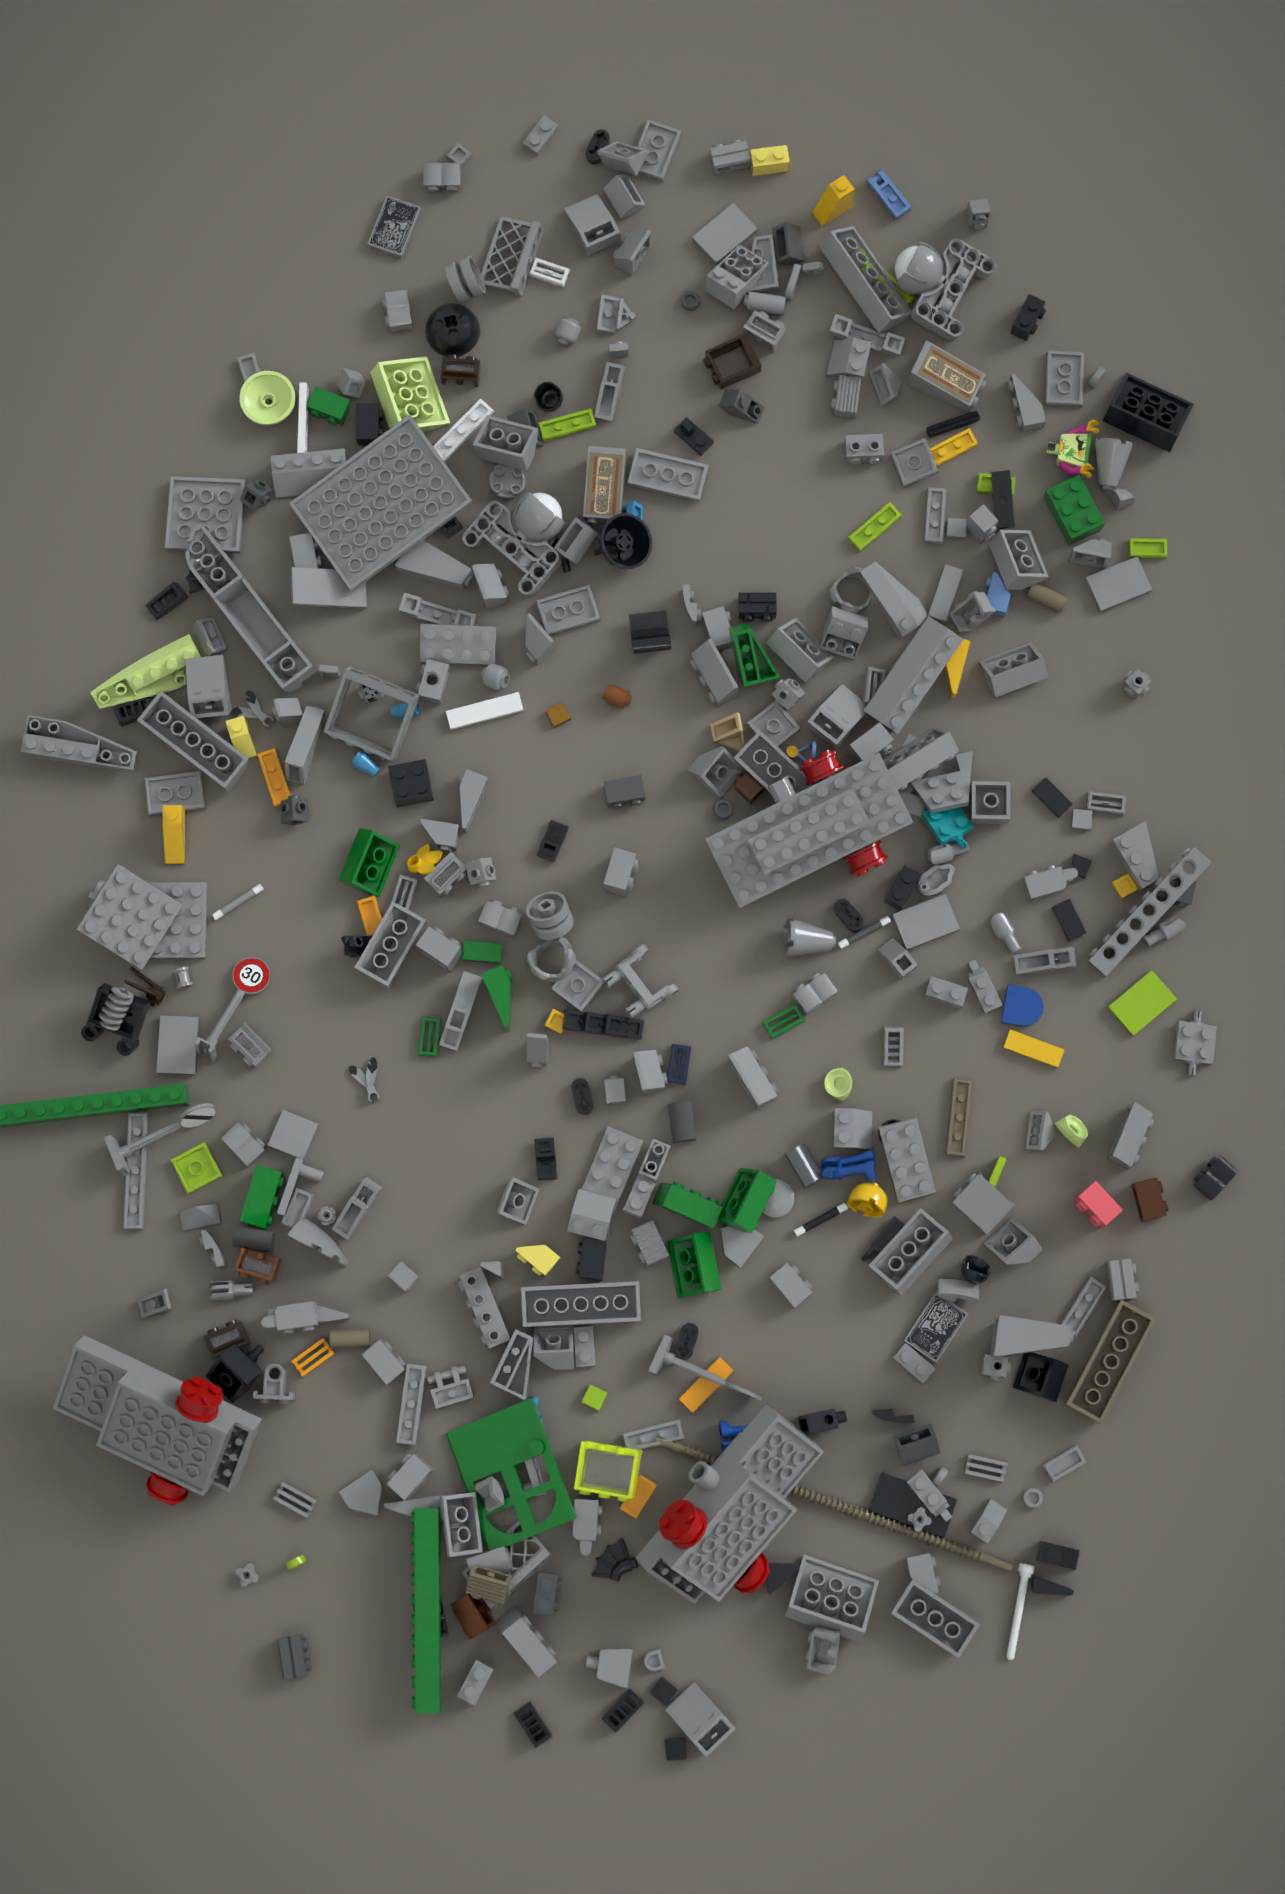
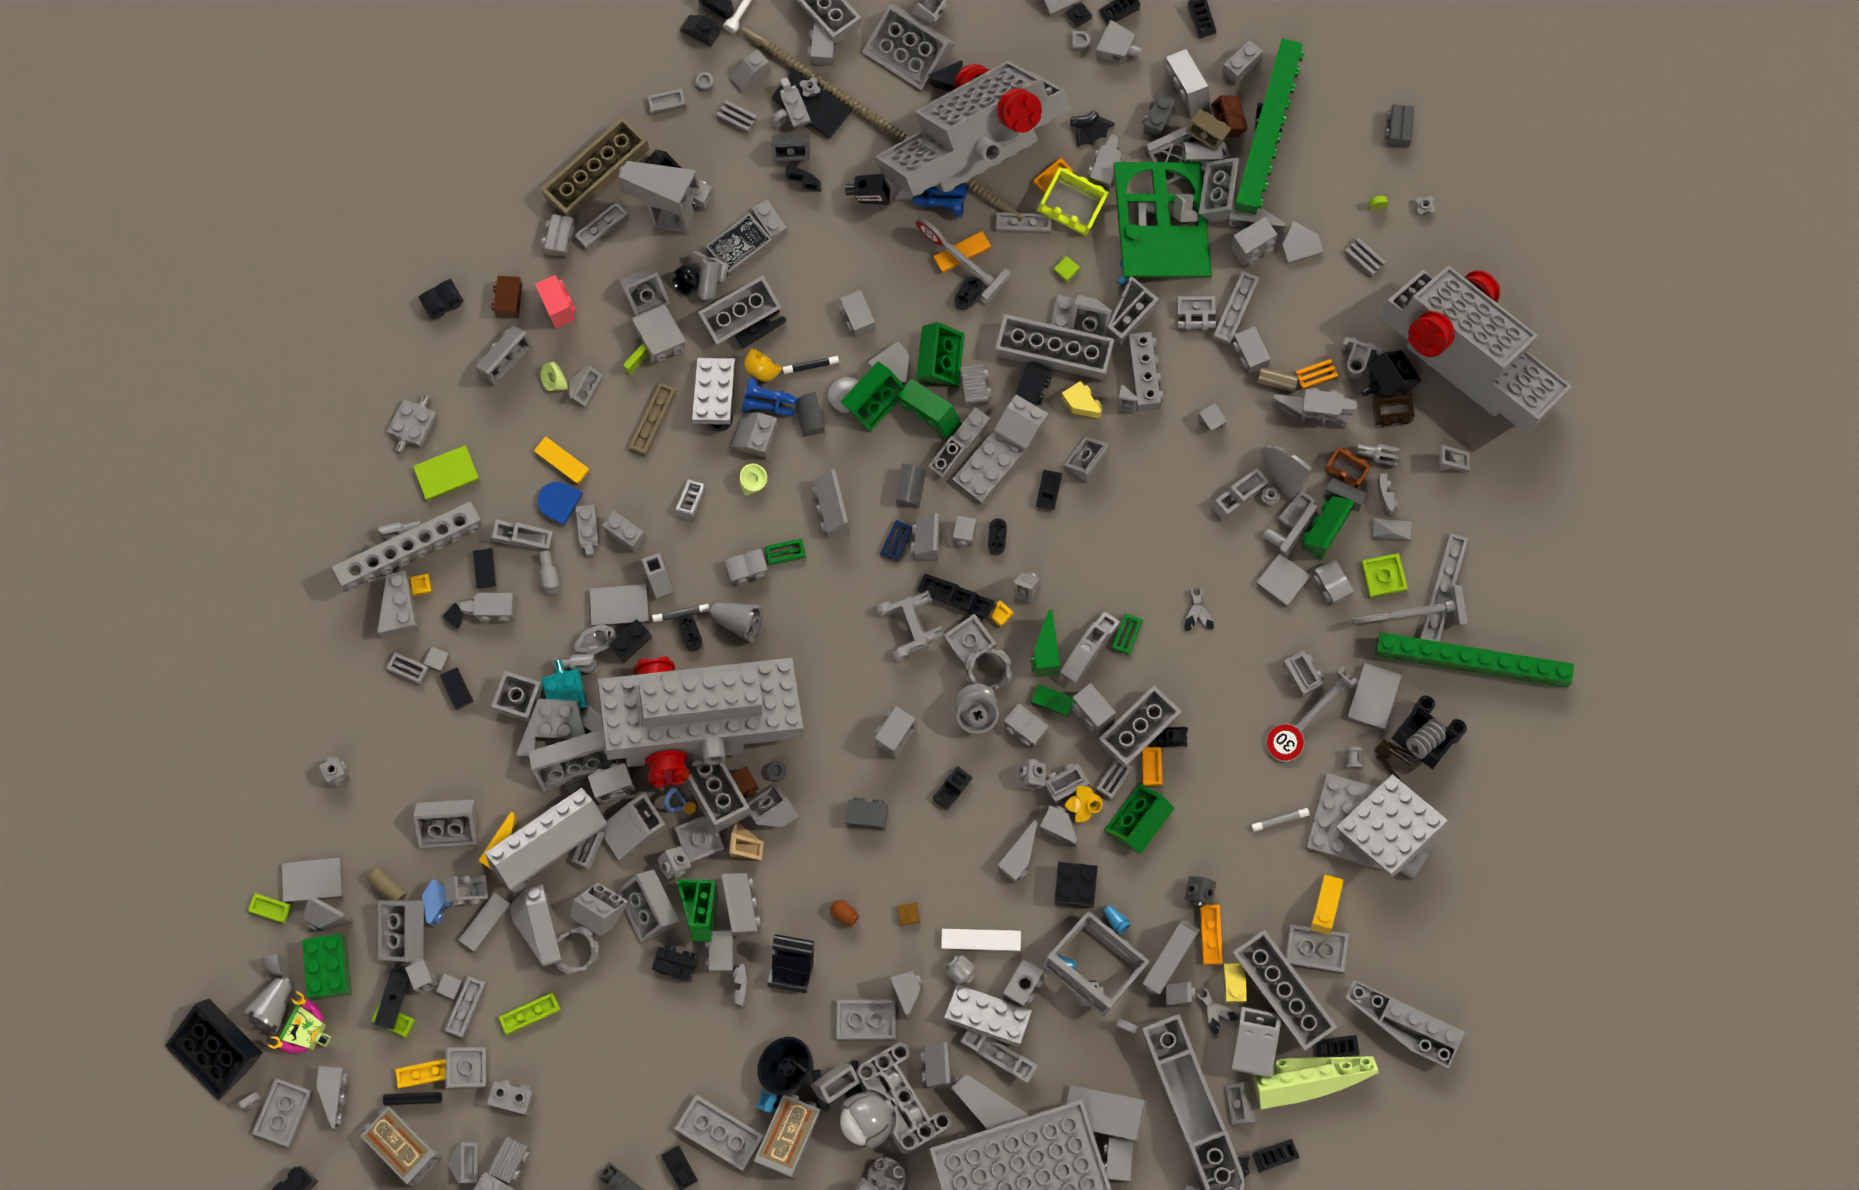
camera: 160 degrees left, 5 degrees down
none -> light grey brick [697,257,720,301]

